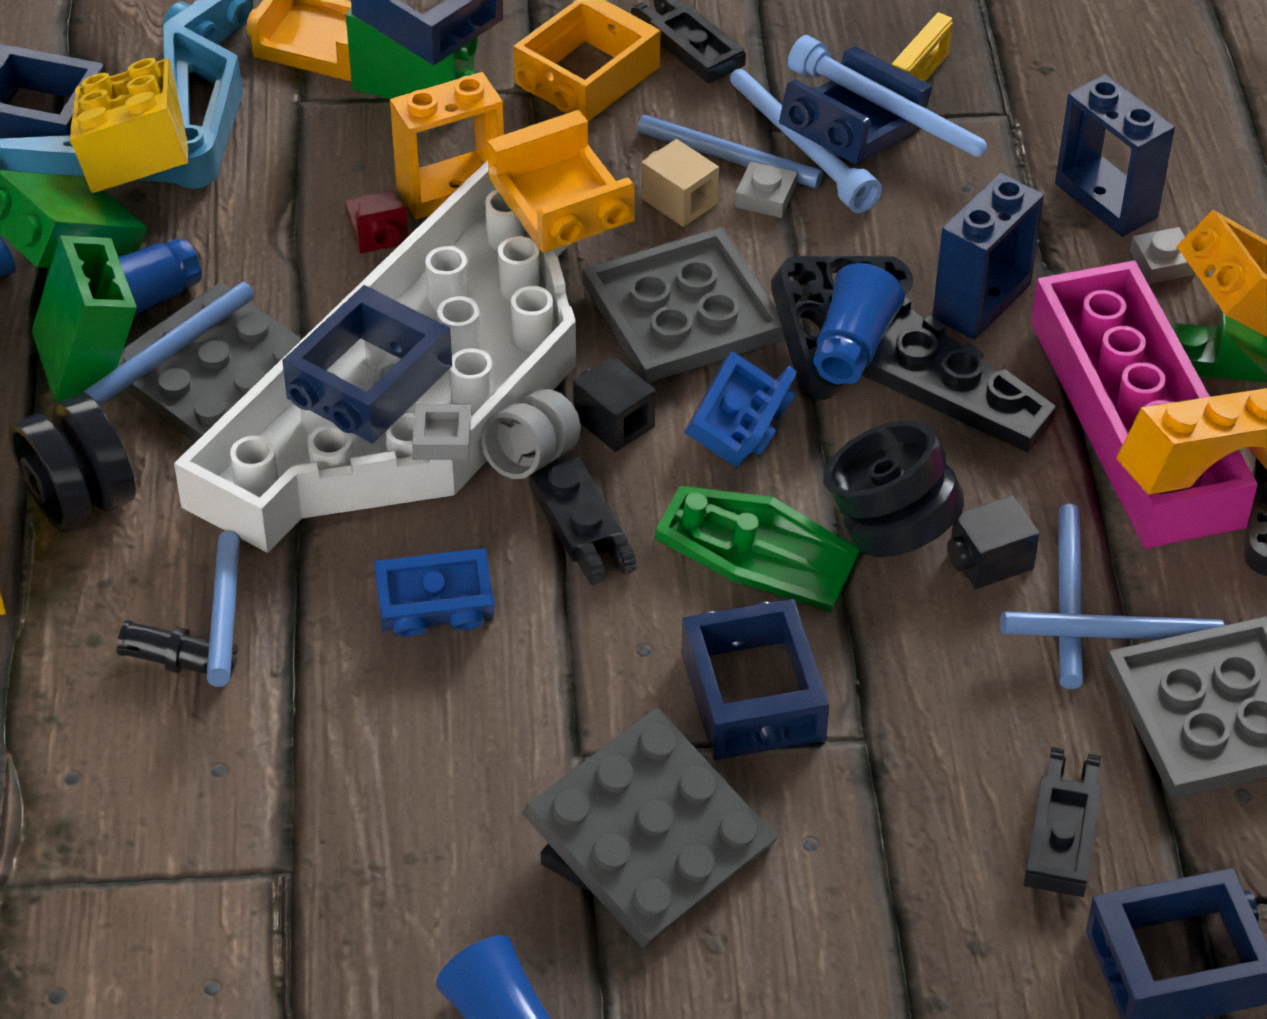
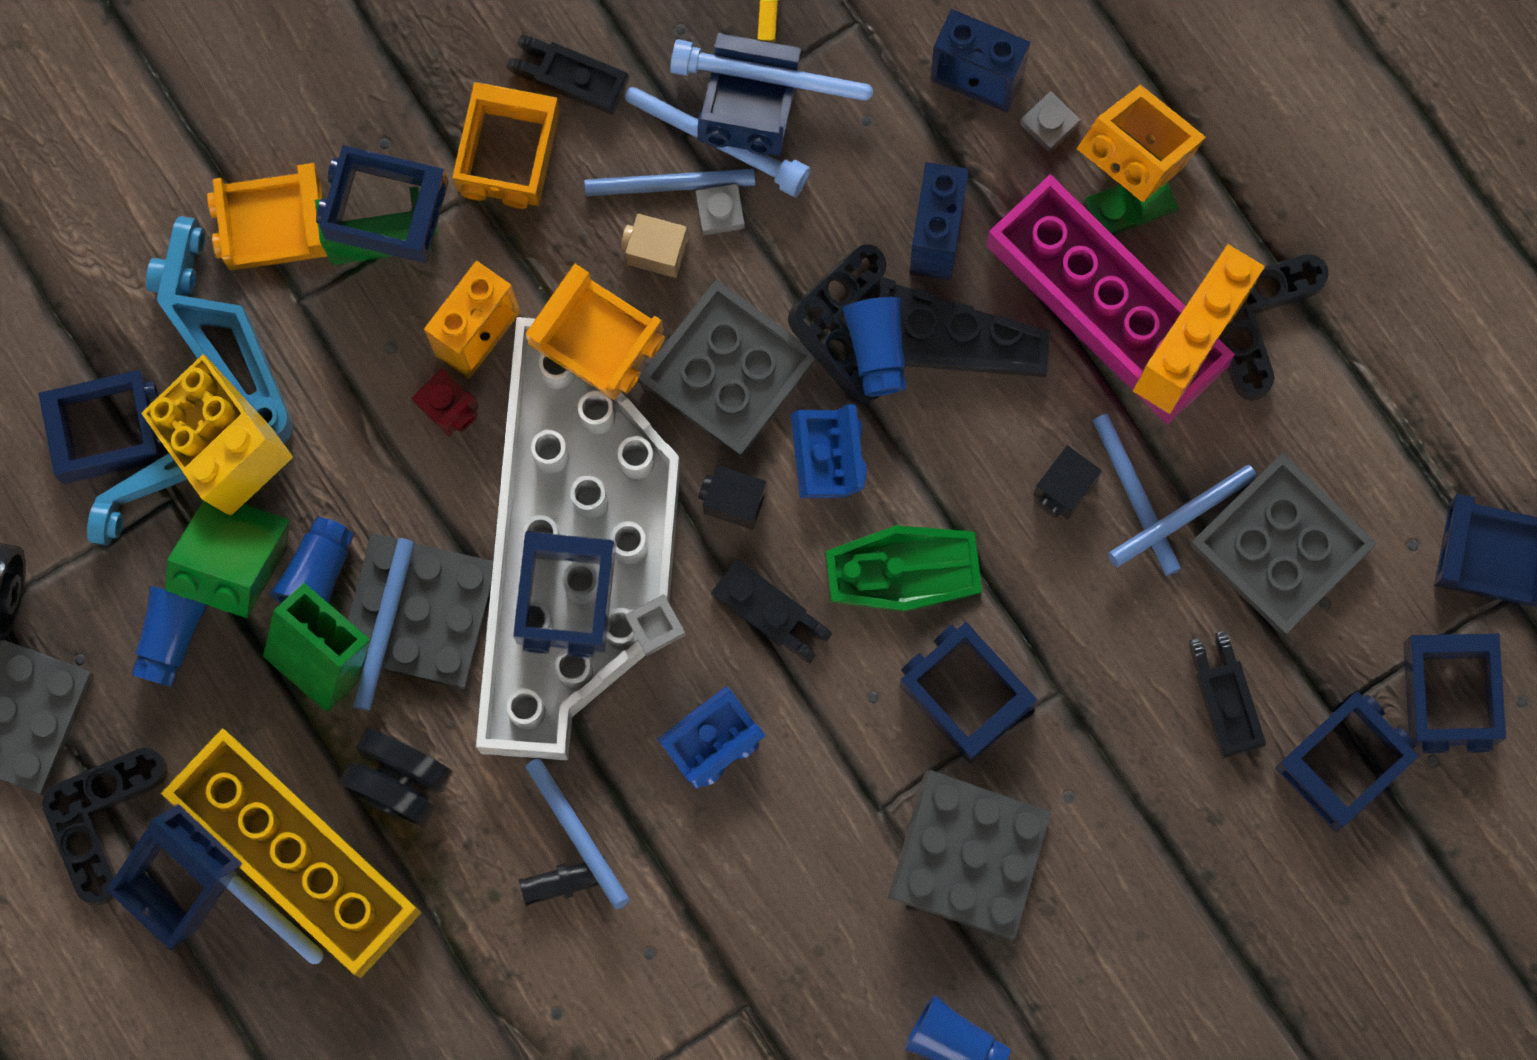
camera: 25 degrees left, 30 degrees up
light grey wheel [481,389,581,479] -> none
black wheel [823,420,964,557] -> none

